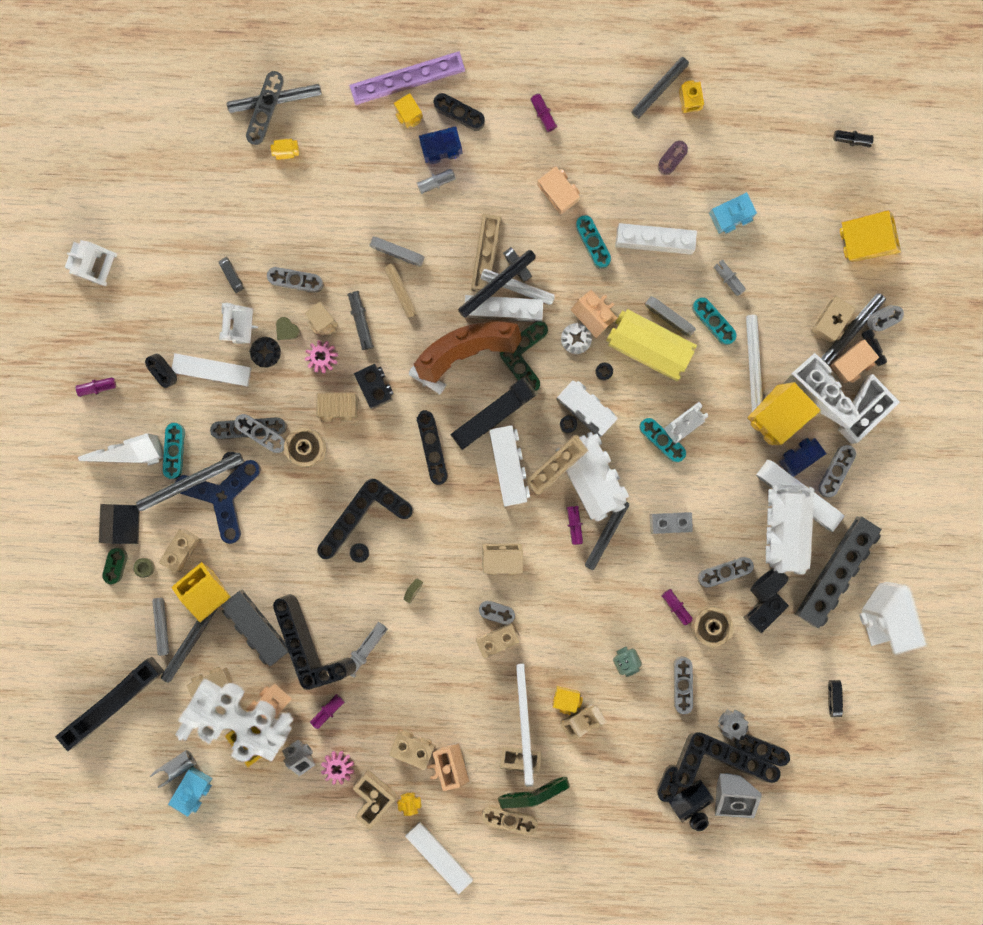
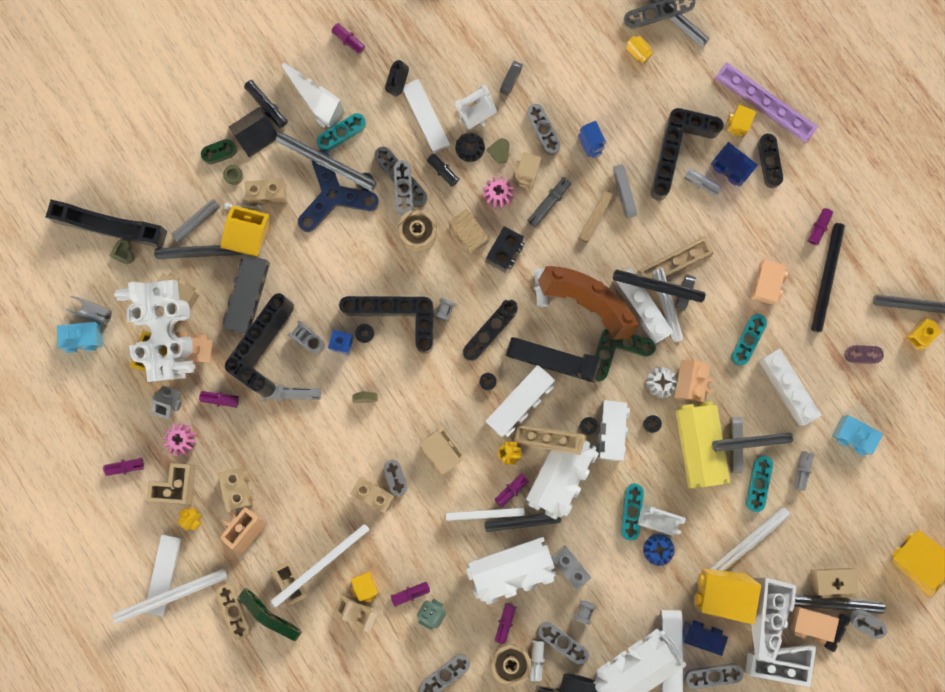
camera: 50 degrees right, 5 degrees down
none -> magenta axle [103,457,144,476]
none -> olive tile [109,239,135,264]
none -> white axle [112,569,228,624]
none -> white hinge [223,203,263,212]
none -> black pin [244,80,288,128]
none -> light grey piece [287,321,325,354]
none -> blue brick [328,330,354,355]
none -> magenta axle [391,582,430,607]
none -> black axle [427,153,460,187]
none -> light grey bush [434,298,456,322]
none -> white tile [446,508,525,521]
none -> white brick [466,536,557,605]
none -> black bush [479,373,497,391]
none -> yellow gear [498,441,522,465]
none -> white axle [530,640,545,682]
none -> light grey bush [574,600,597,625]
none -> blue brick [578,121,606,158]
none -> blue gear [643,534,675,566]
none -> black beam [651,108,724,201]
none -> dark grey axle [712,433,794,452]
none -> black axle [811,223,845,333]

